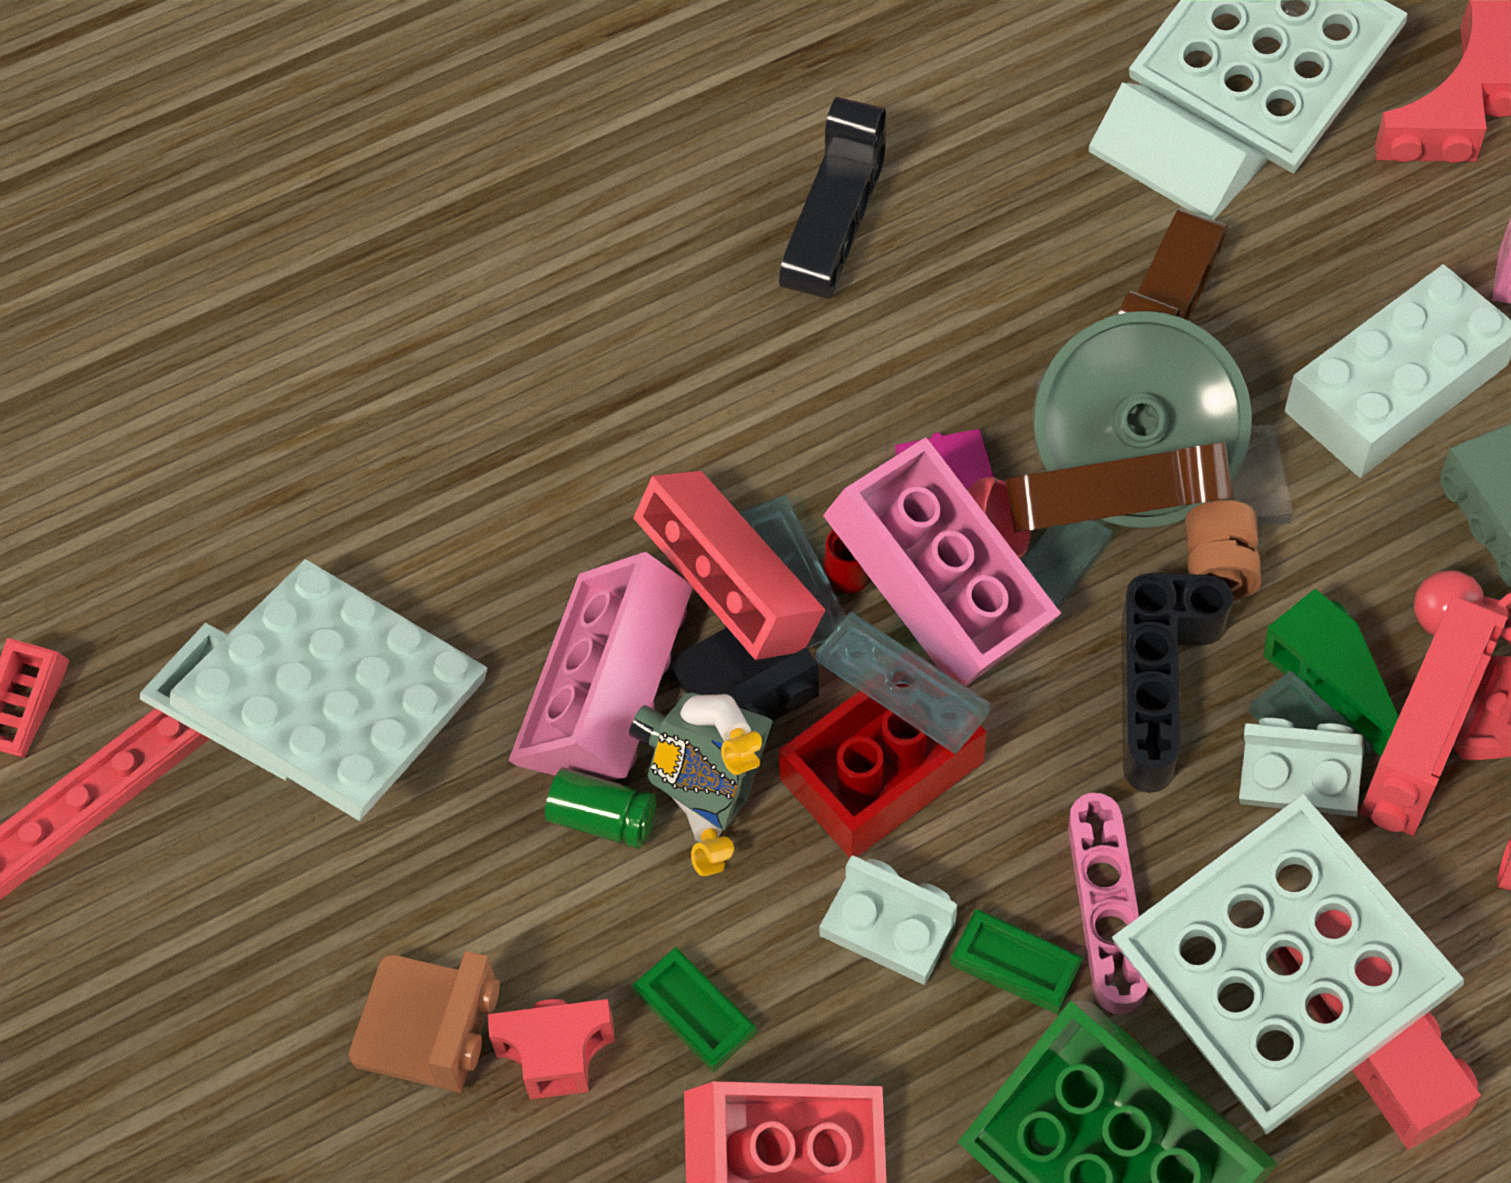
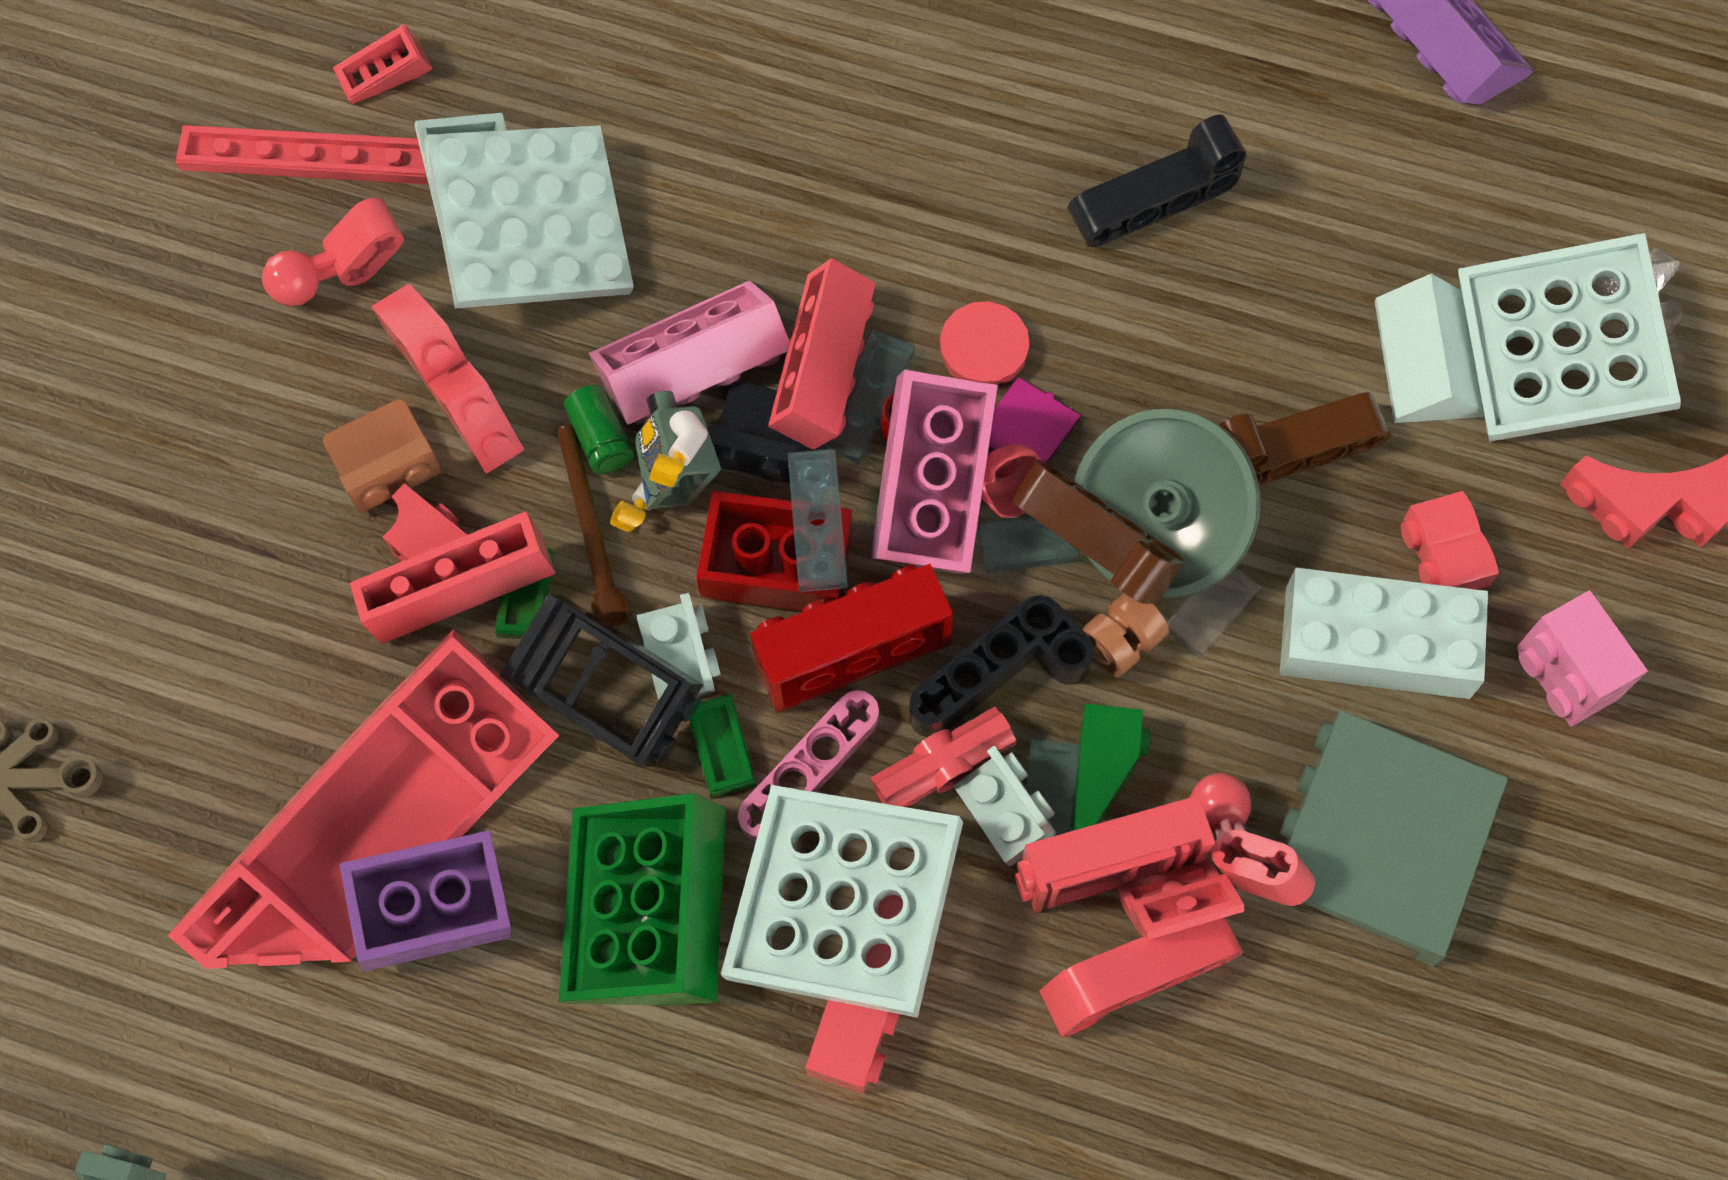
camera: 45 degrees right, 10 degrees up
none -> coral beam [262,198,404,307]
none -> coral brick [350,511,556,645]
none -> coral arch [371,283,524,474]
none -> black door [500,593,703,767]
none -> reddish brown piece [557,424,632,627]
none -> red brick [750,563,953,713]
none -> coral piece [870,707,1017,807]
none -> coral tile [940,301,1030,385]
none -> coral brick [1401,491,1499,590]

